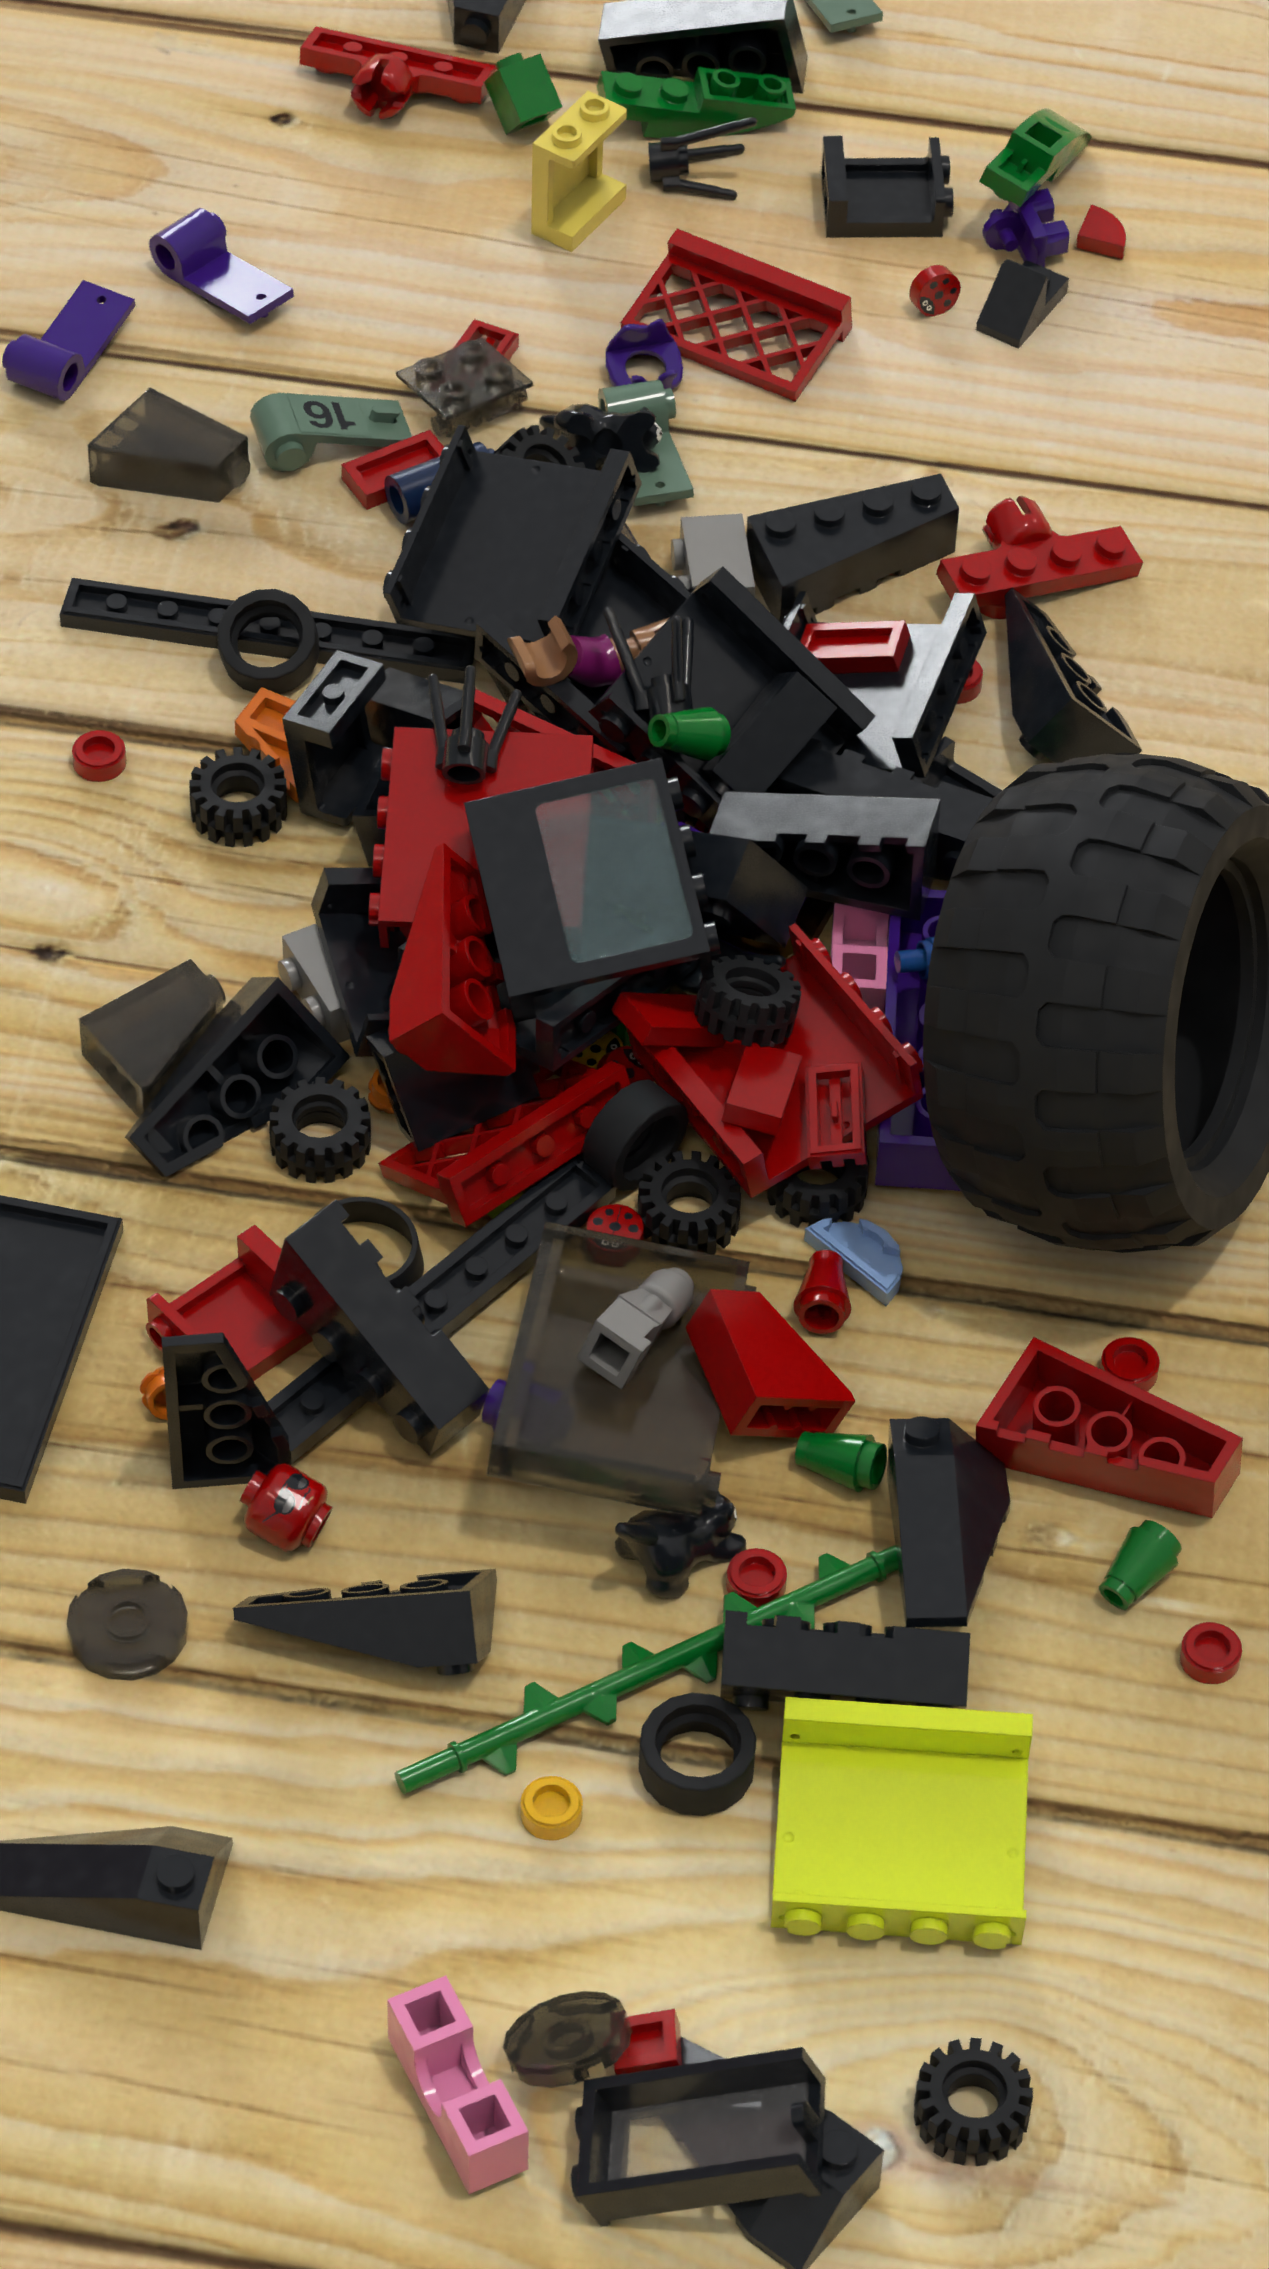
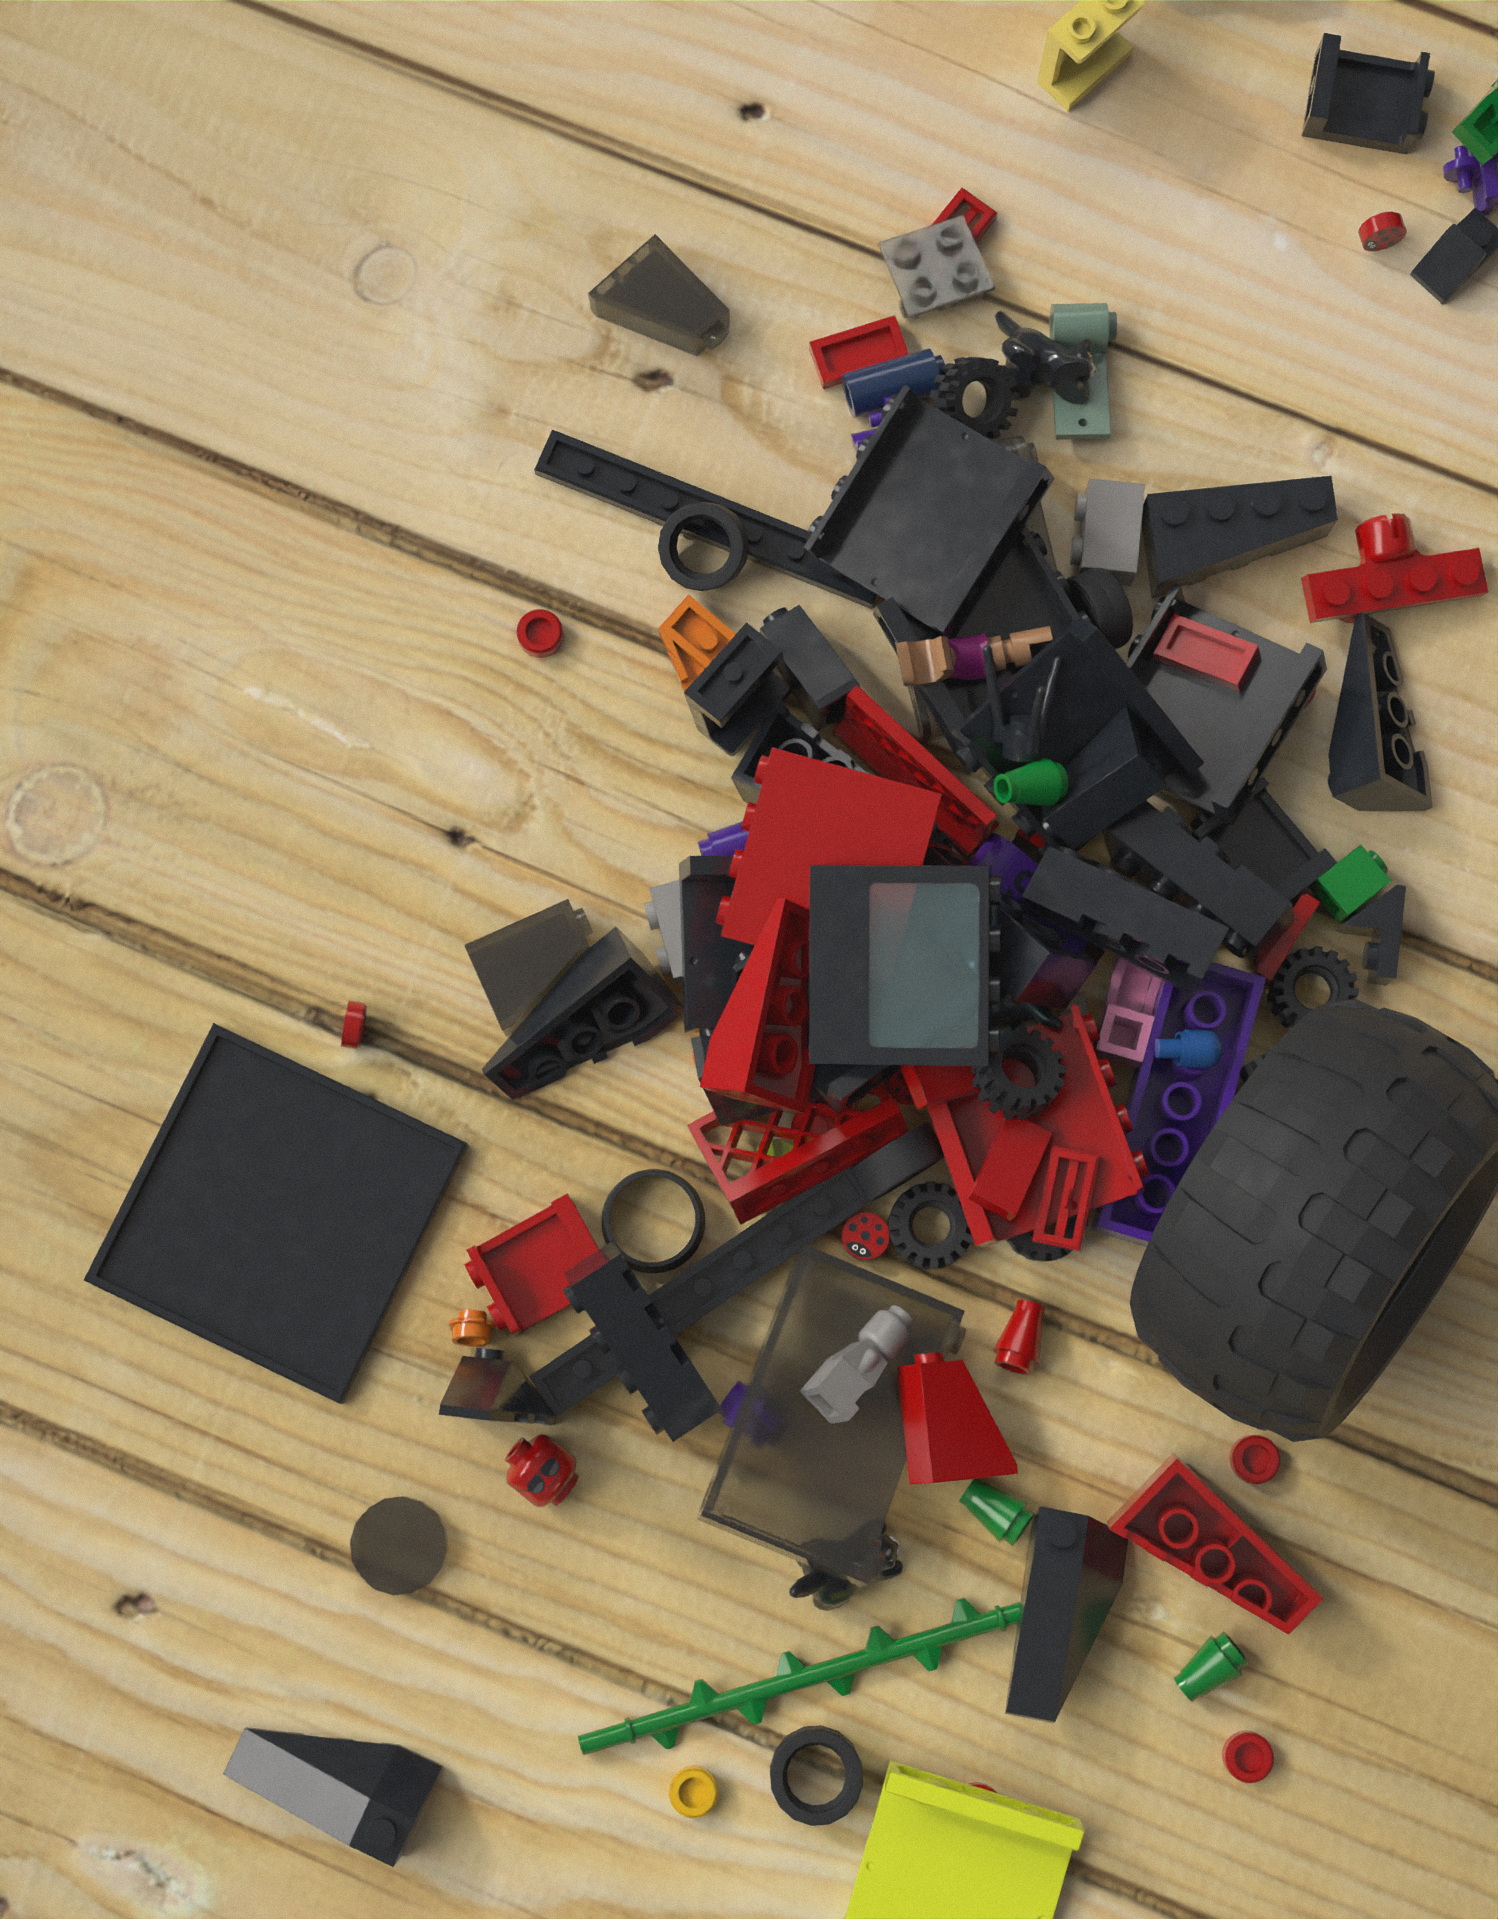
camera: 15 degrees right, 30 degrees up
dark purple door [2,280,136,401] -> none
dark purple door [149,208,294,324] -> none
black tyre [189,747,287,847] -> none
black wedge [233,1569,497,1675] -> none
sand green door [250,393,412,472] -> none
black tyre [269,1077,371,1183] -> none
black plant [427,665,522,785] -> none
dark purple piece [606,319,683,389] -> none
red fence [620,229,852,402] -> none
black plant [648,117,757,200] -> none
black wedge [720,1610,970,1711] -> none
red tile [726,1548,787,1607] -> none
light blue tile [804,1218,903,1306] -> none

